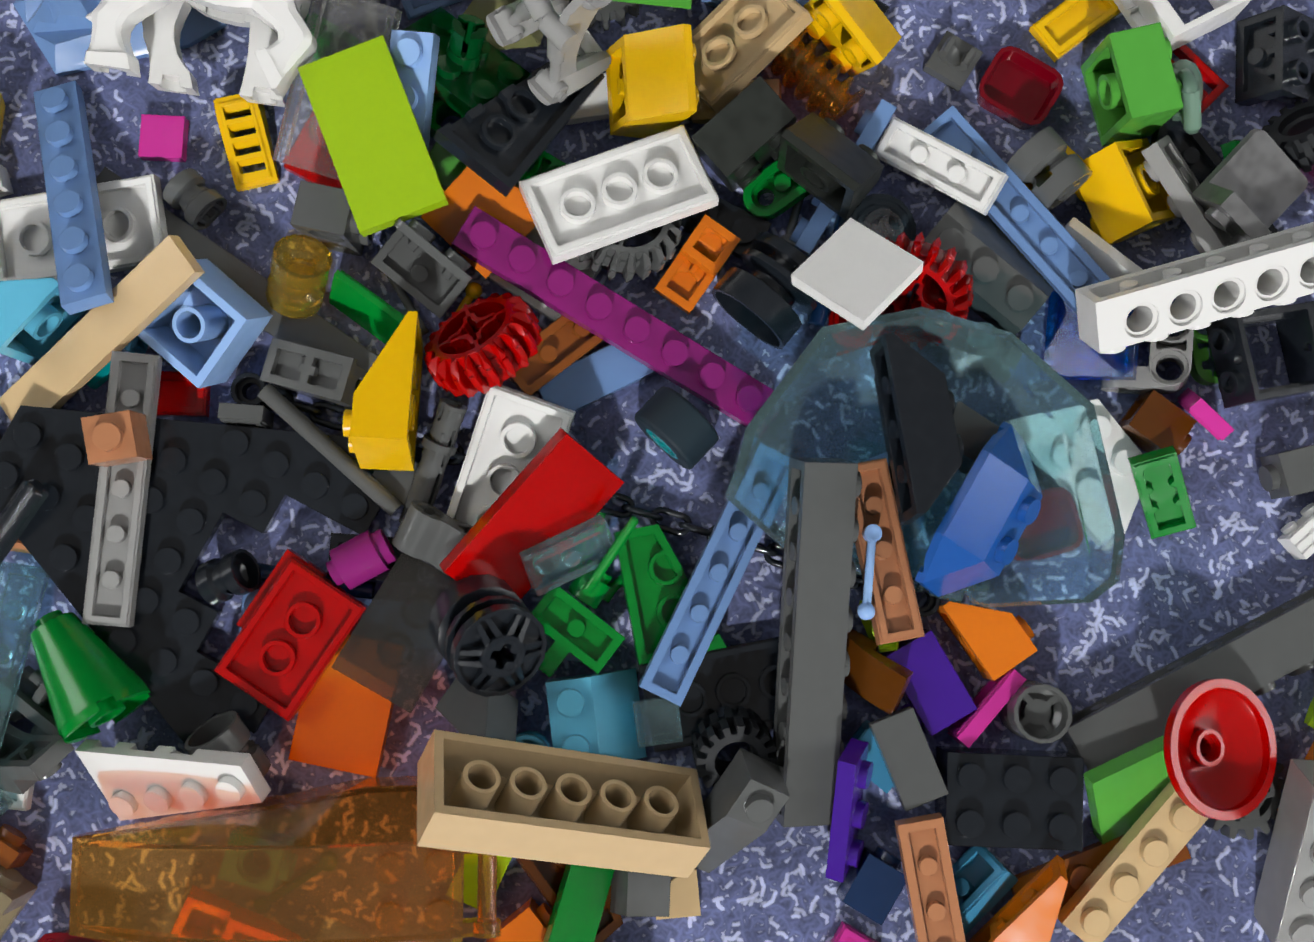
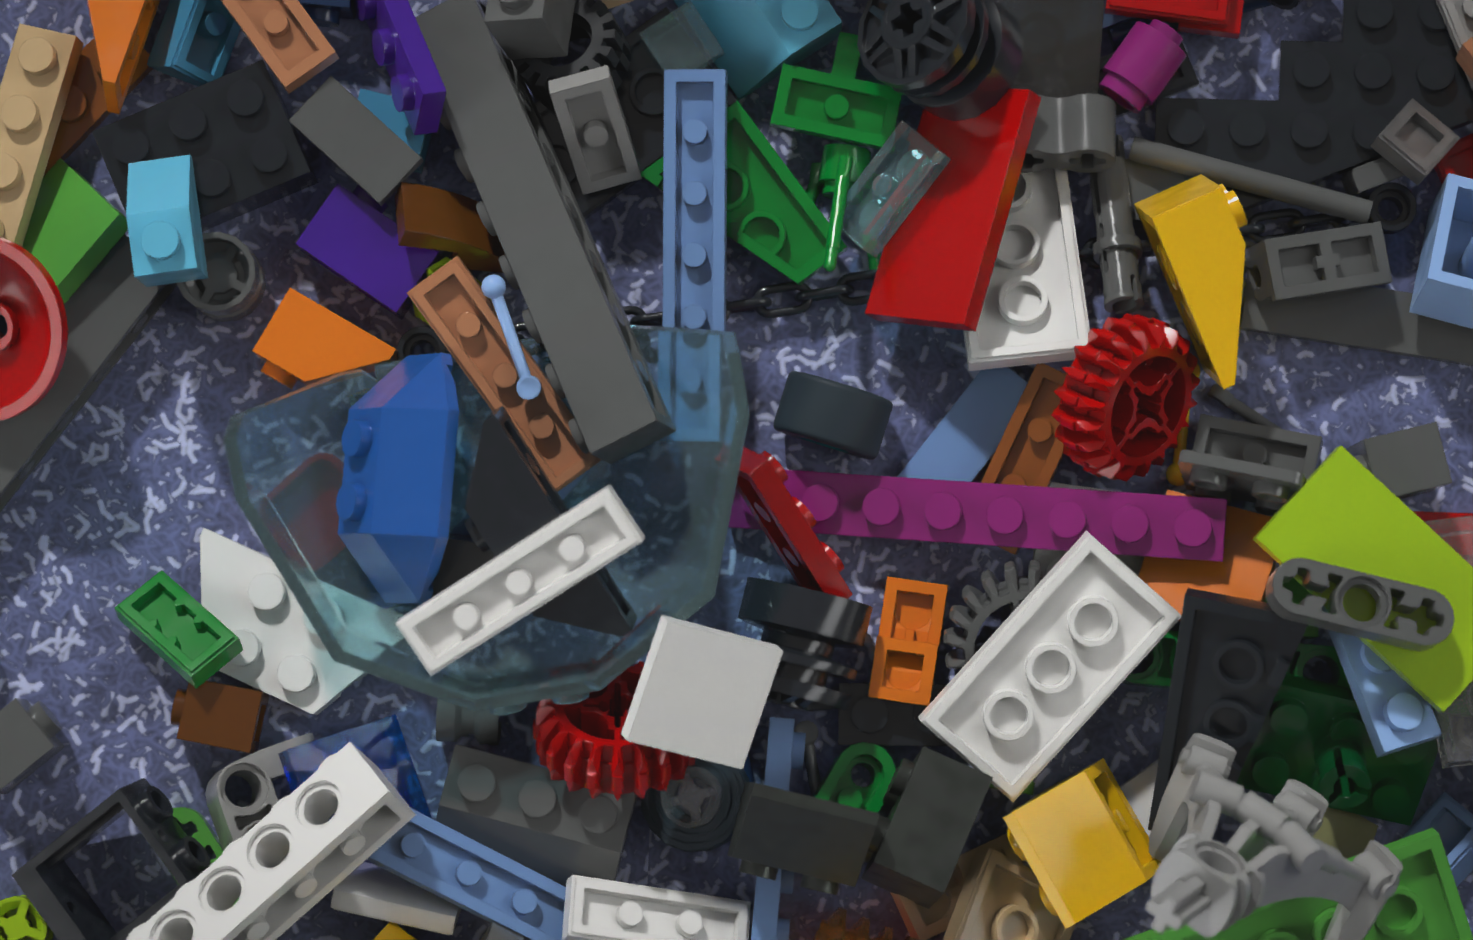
camera: 165 degrees right, 0 degrees up
clear yellow wheel [265,234,332,318] -> none
green slope [329,269,405,344] -> none
dark pink tile [947,669,1027,748] -> none
dark pink tile [1177,388,1234,441] -> none
none -> medium azure slope [126,155,208,287]
none -> white tile [395,484,645,676]
none -> light grey plate [548,65,642,195]
none -> red plate [718,443,853,599]
none -> dark grey beam [1265,558,1454,651]
none -> flat silver tile [1371,98,1460,186]

